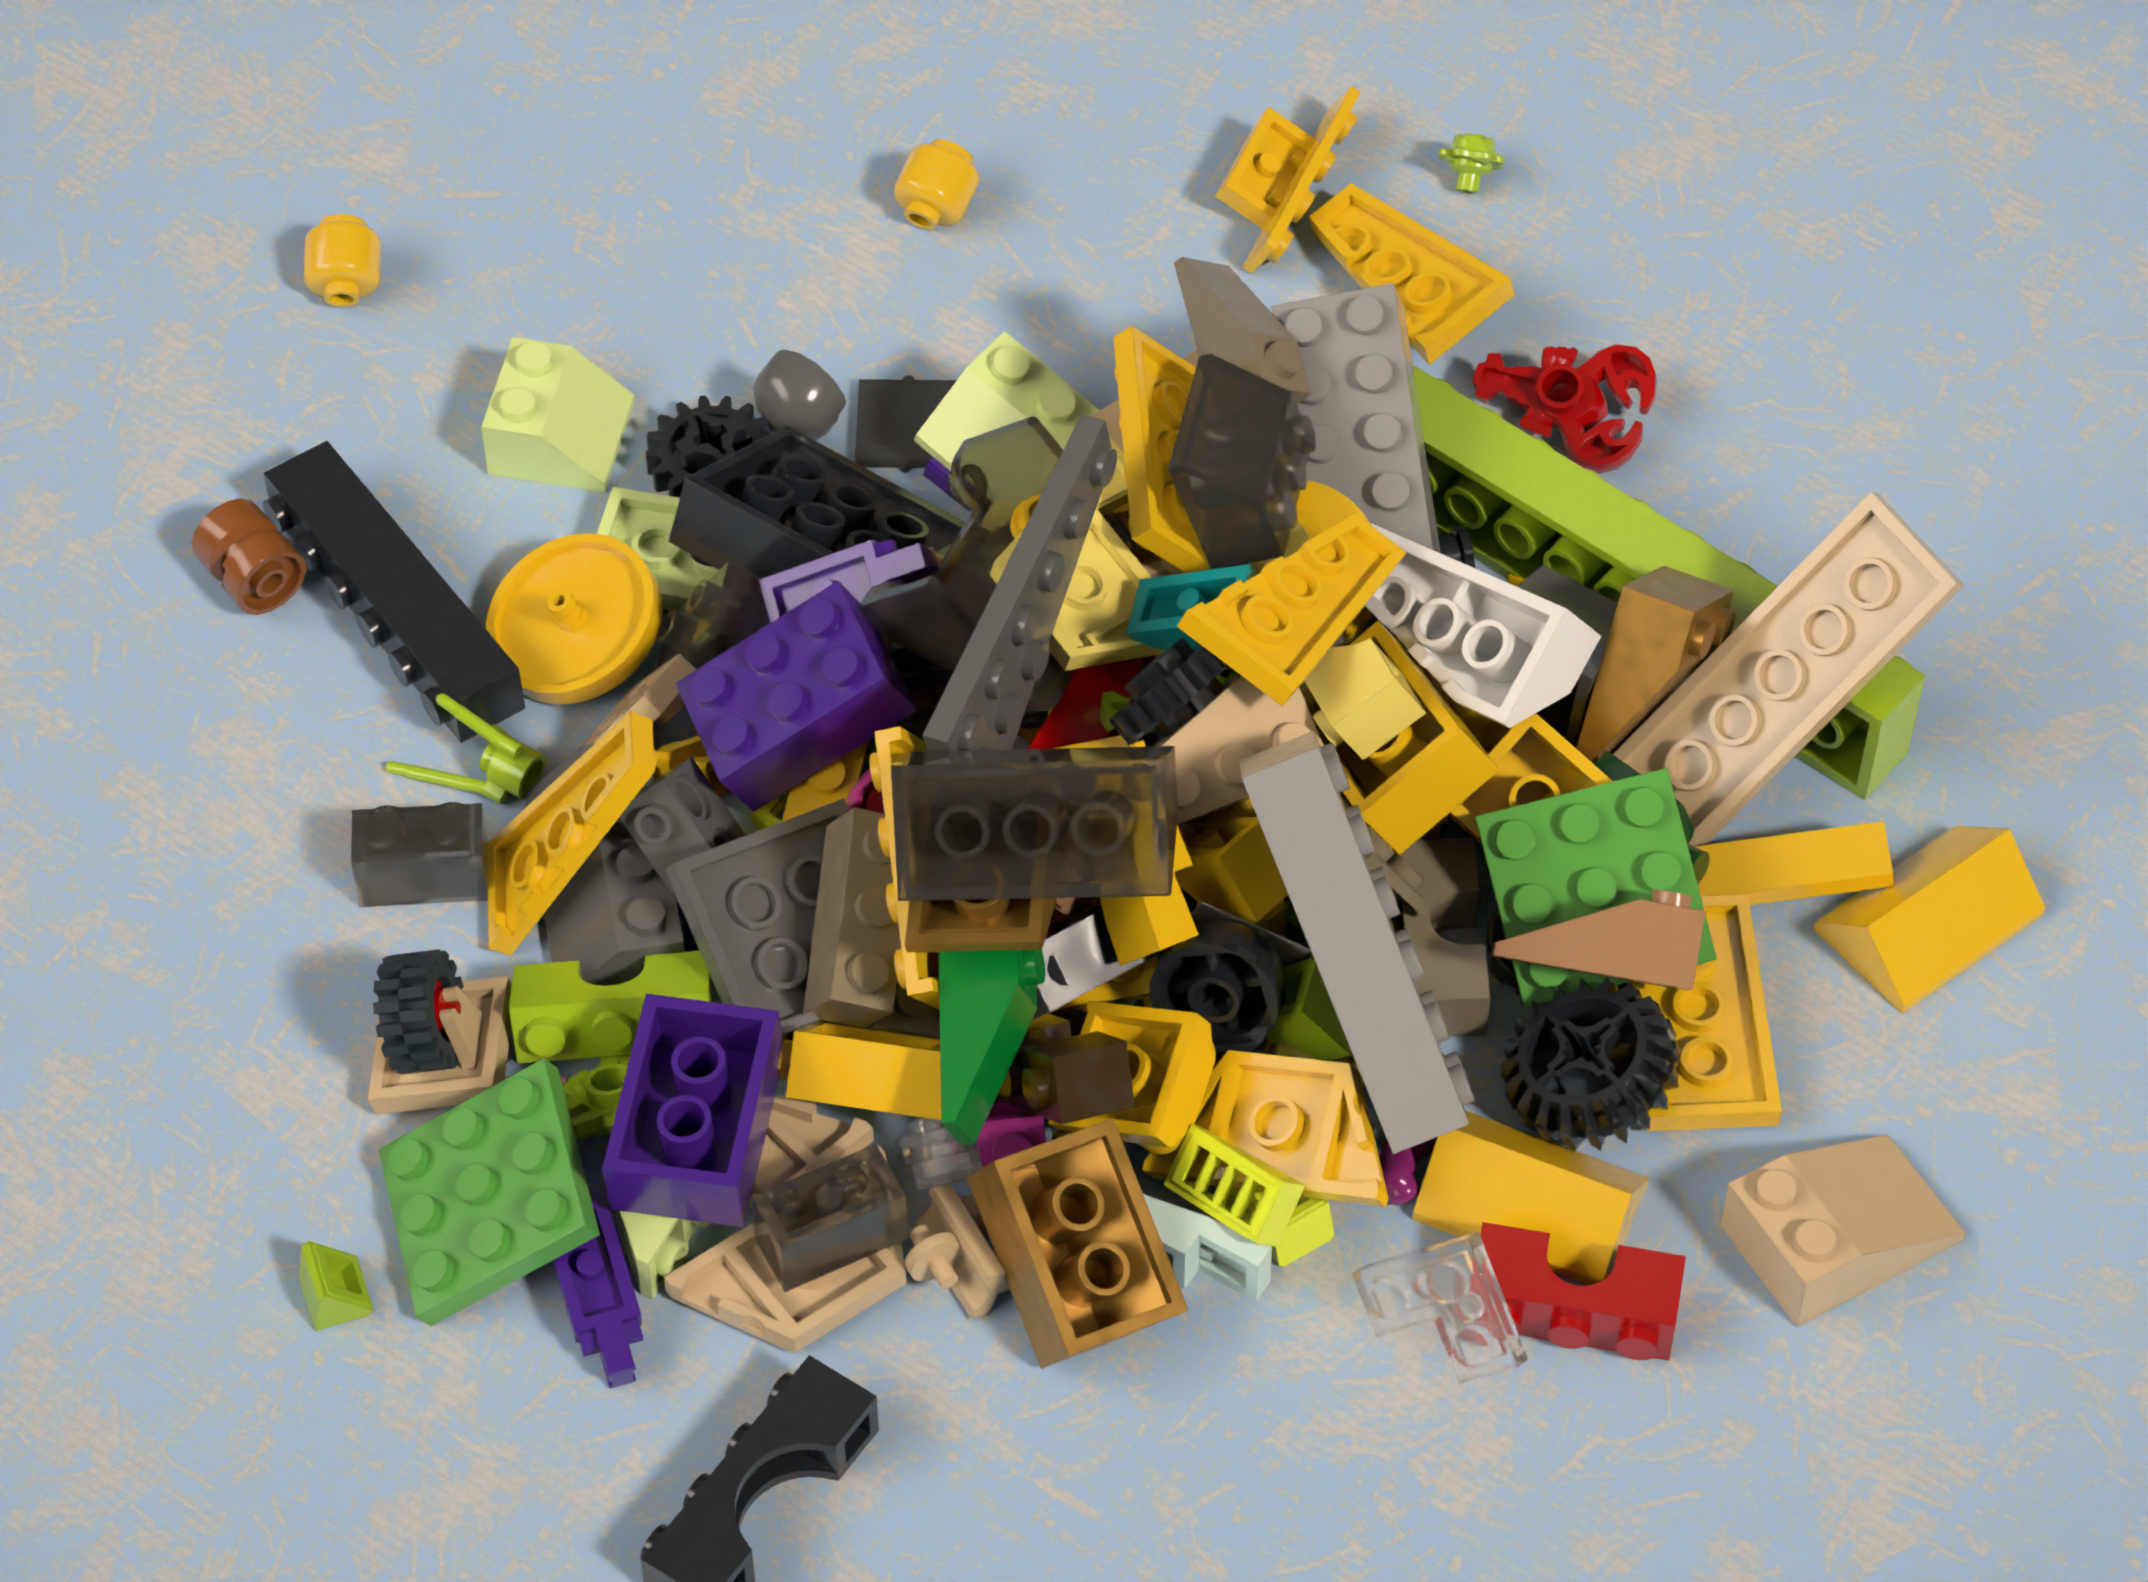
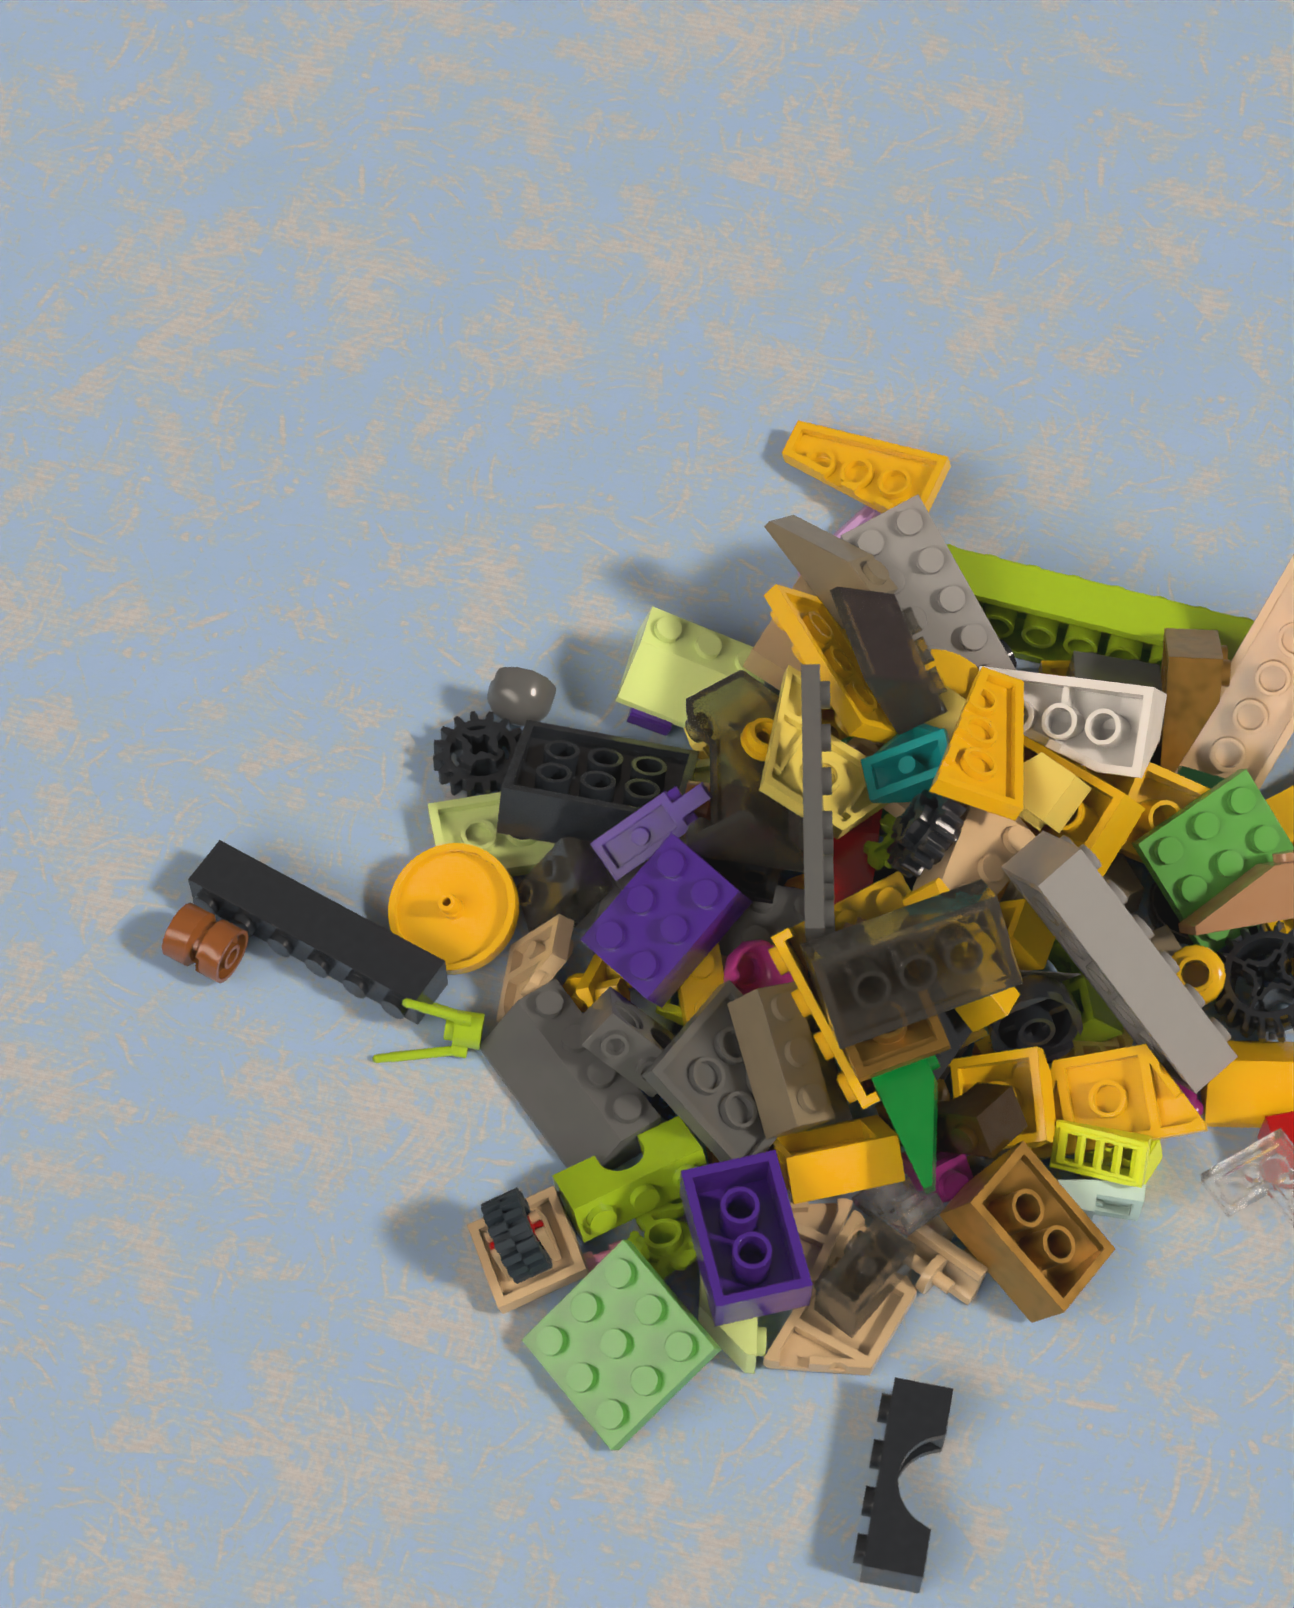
camera: 25 degrees left, 5 degrees up
lime slope [298,1241,373,1331] -> none
yellow head [303,214,381,307] -> none
clear smoke brick [351,802,488,907] -> none
yellowish green slope [481,337,635,492] -> none
yellow wing [487,711,657,956] -> none
dark purple hinge [552,1195,643,1389] -> none
clear smoke piece [855,375,957,473] -> none
yellow head [894,139,980,230] -> none
yellow bracket [1215,85,1361,274] -> none
lime plant [1438,133,1505,194] -> none
red animal [1472,344,1657,474] -> none
none -> yellow head [1172,945,1226,1005]

